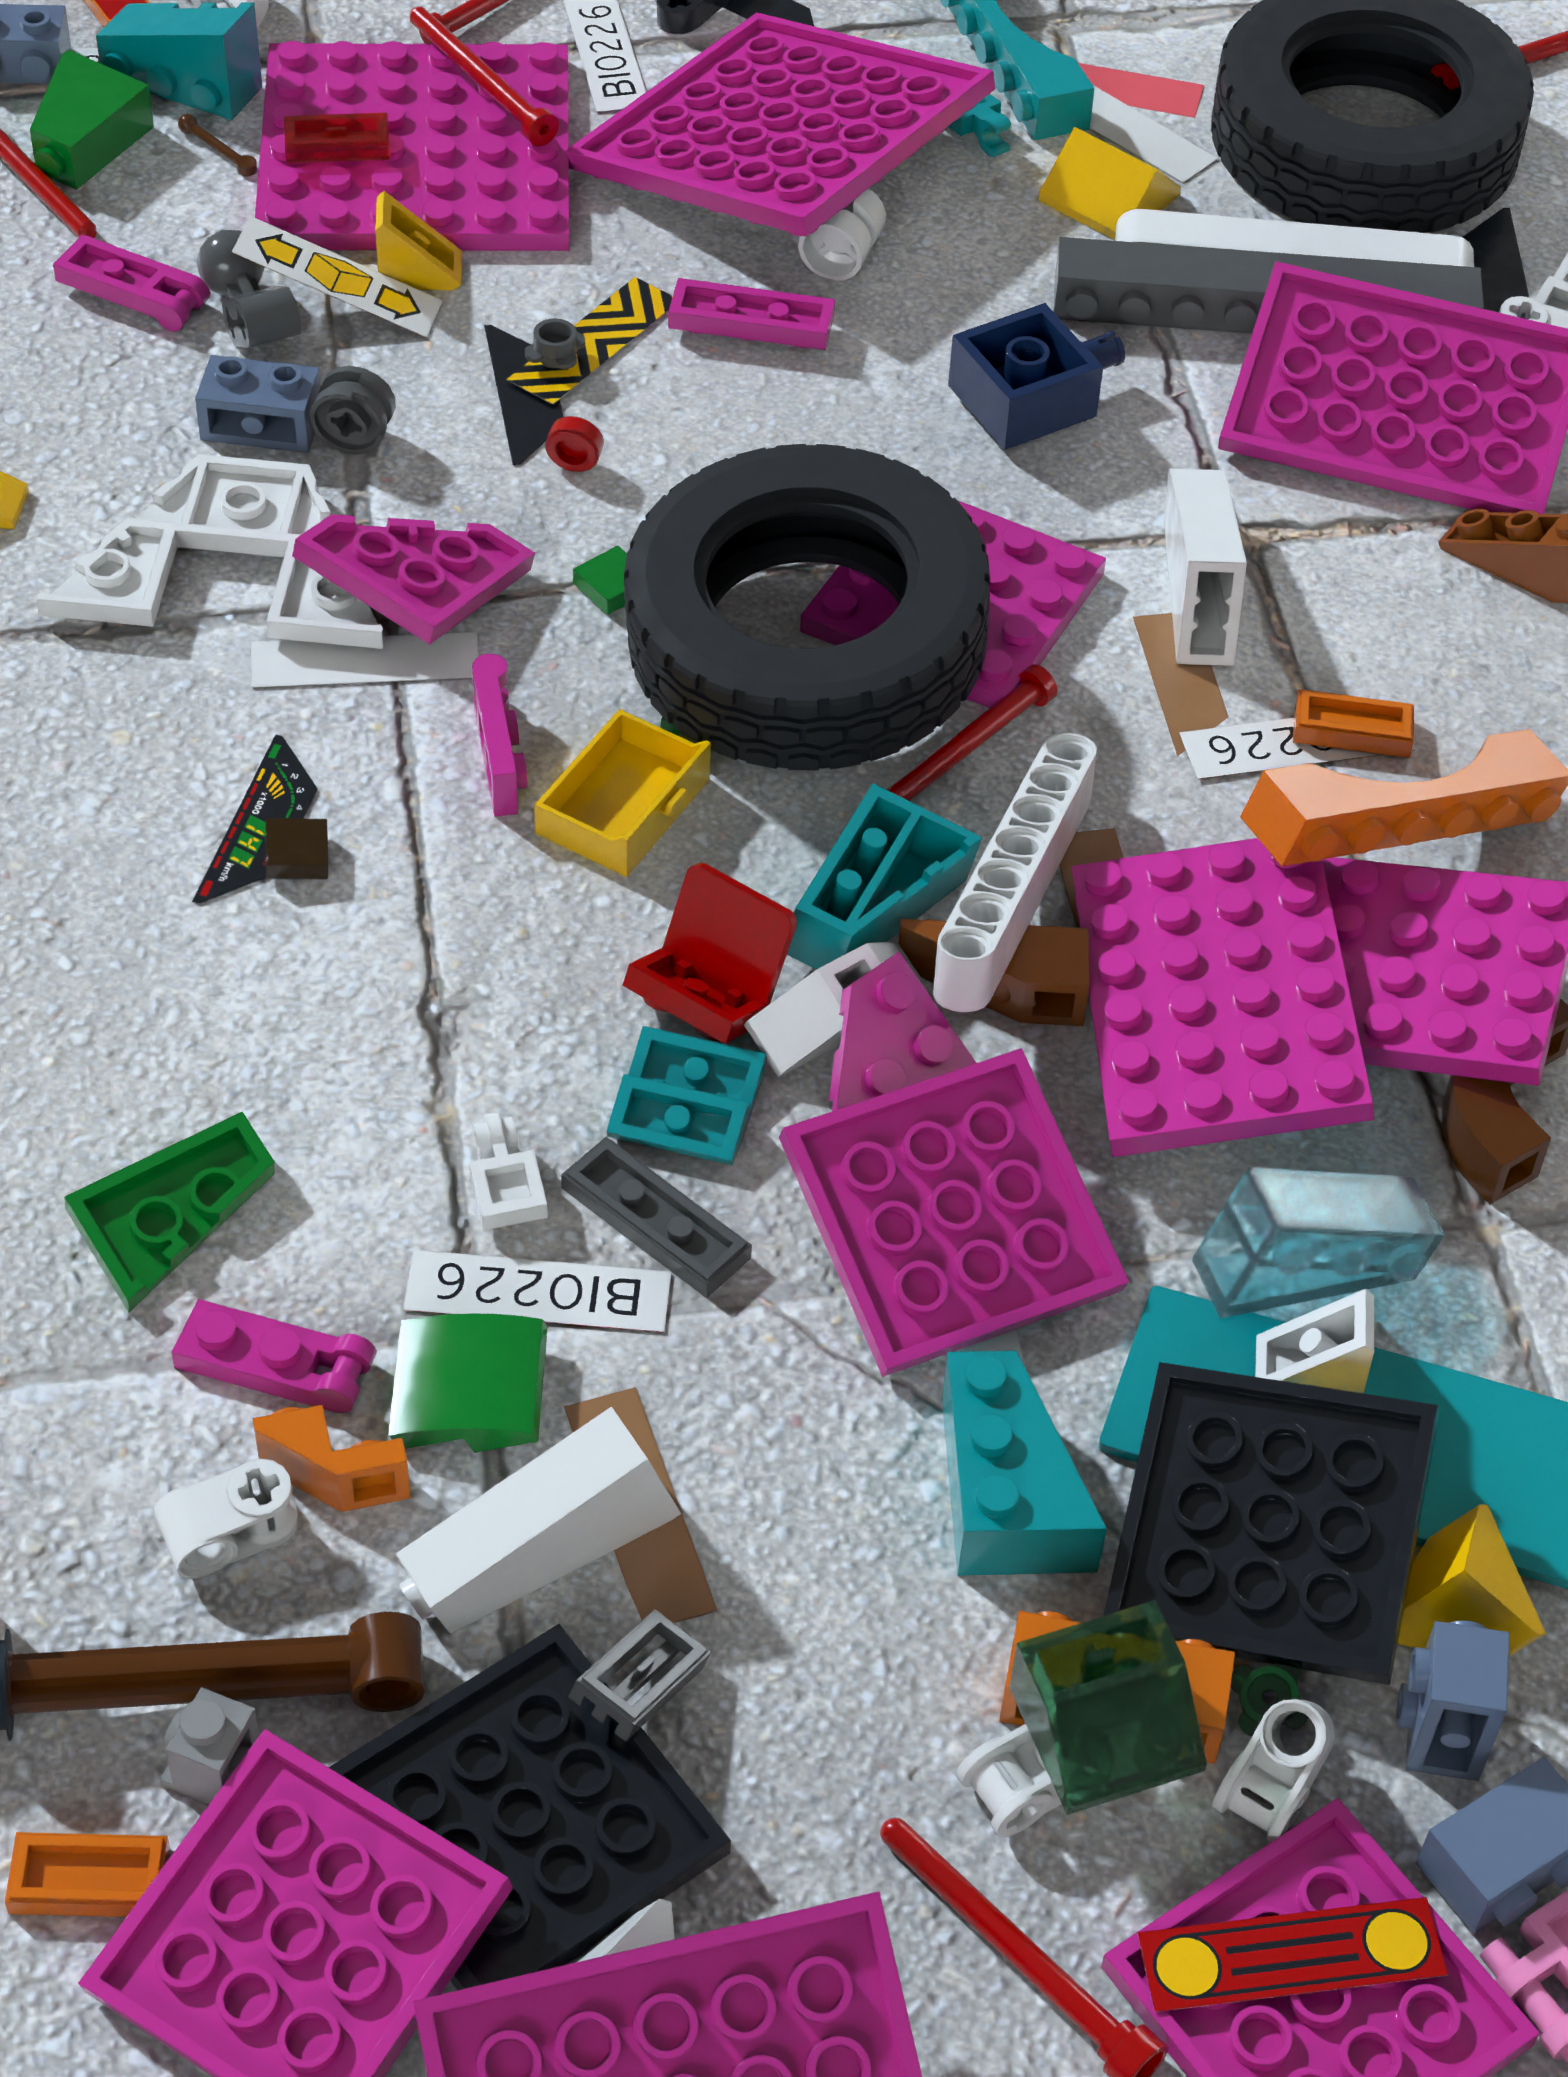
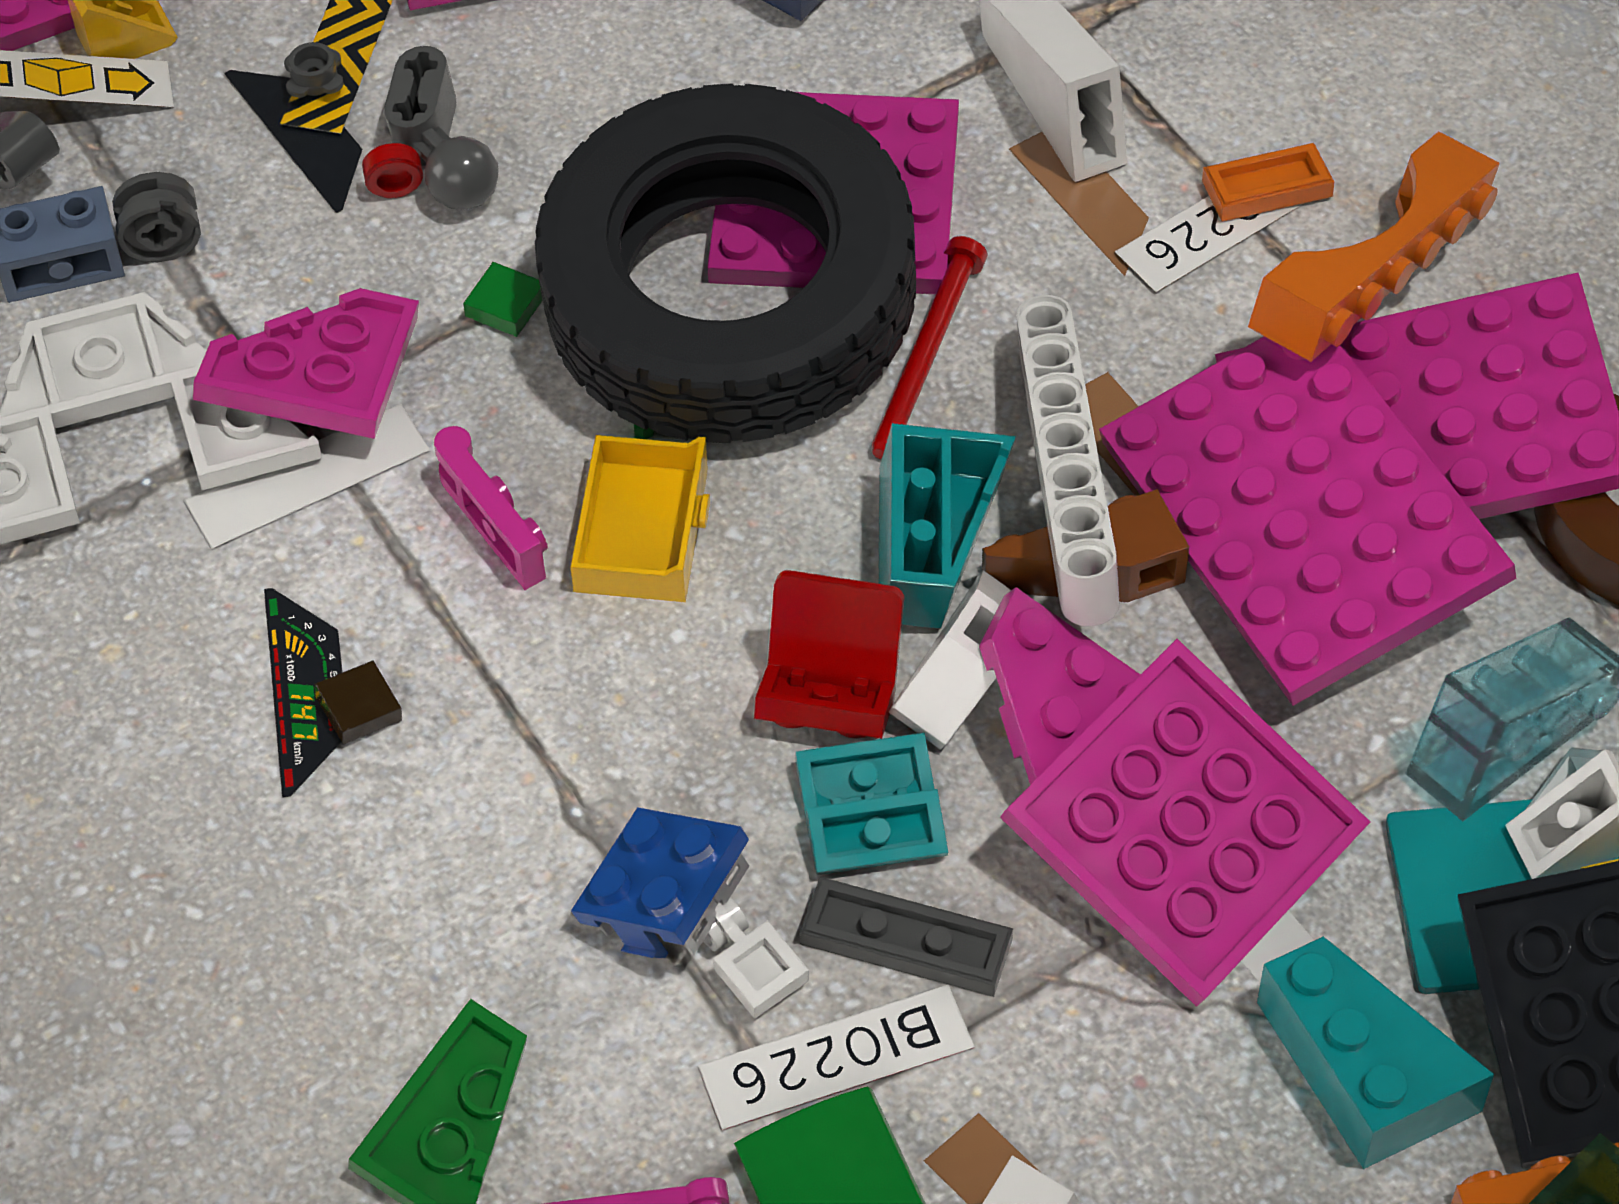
camera: 20 degrees left, 5 degrees up
none -> dark grey beam [384,46,498,210]
none -> blue piece [571,807,749,958]

